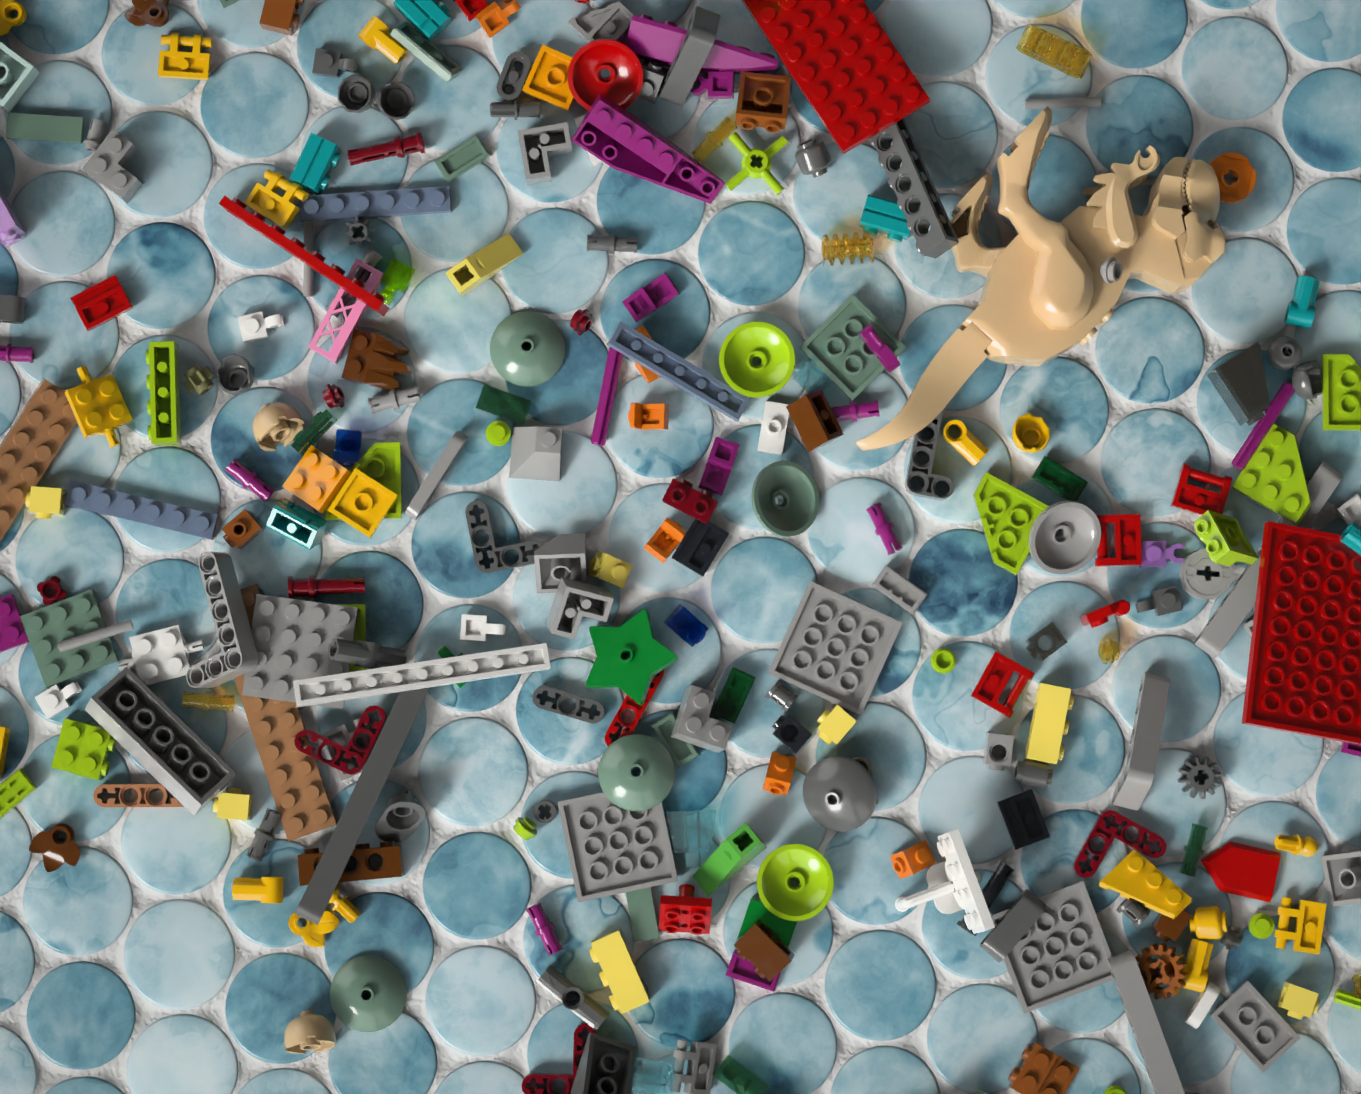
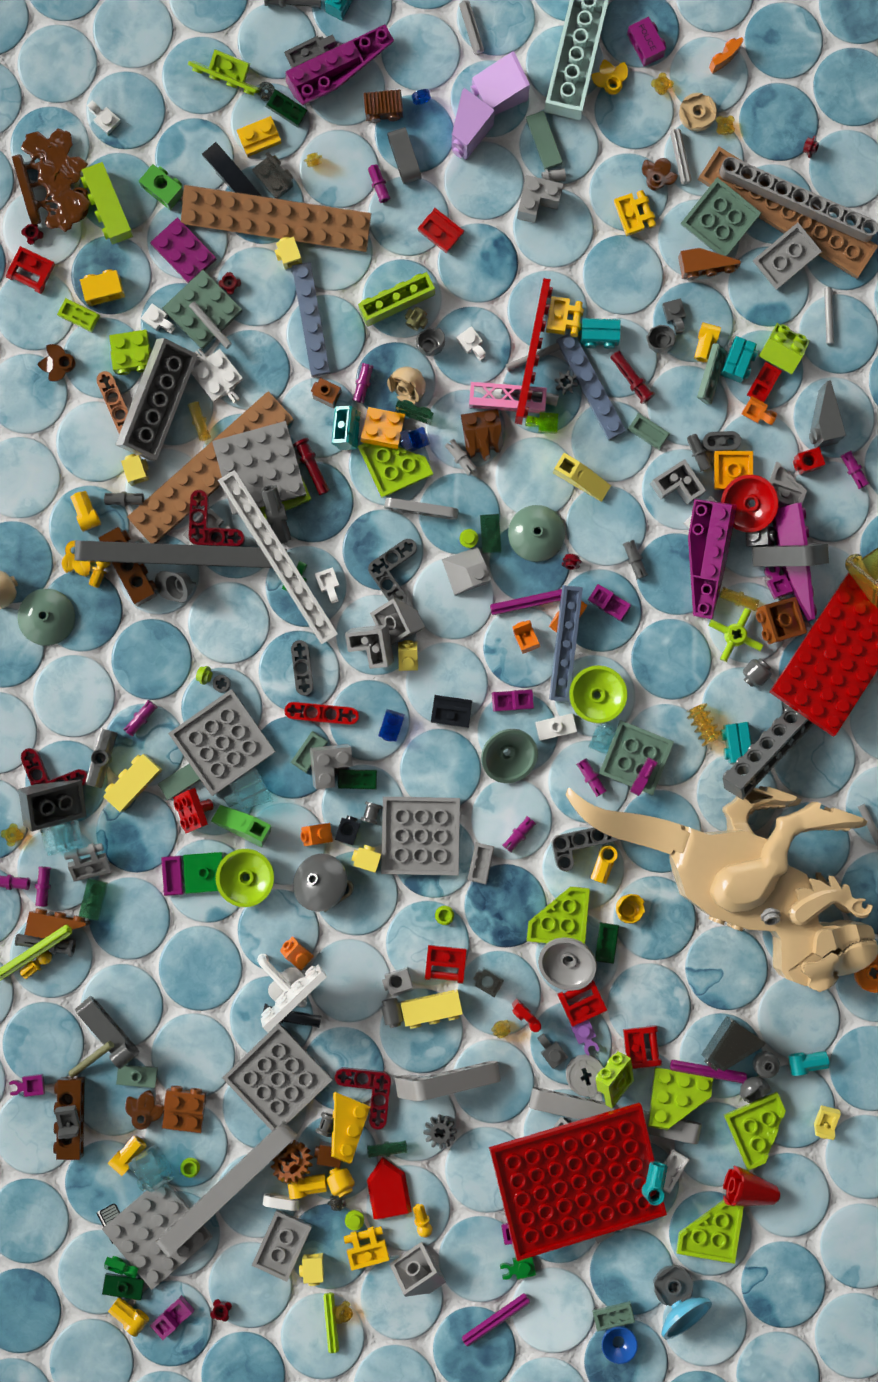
camera: 65 degrees right, 0 degrees up
yellow plate [64,365,133,448] -> none
light grey beam [186,551,258,688] -> none
dark red plate [322,384,345,409] -> none
yellow plate [328,468,398,538] -> none
dark grey hair [377,81,415,120] -> none
green plate [586,609,678,705] -> none
sand green dish [598,734,675,811] -> none
orange bracket [644,518,686,564] -> none
dark red bracket [662,478,718,524] -> none
reddish brown brick [734,919,795,981] -> none
reddish brown brick [786,389,844,452] -> none
dark grey beam [980,889,1047,963] -> none
black plate [997,789,1050,850] -> none

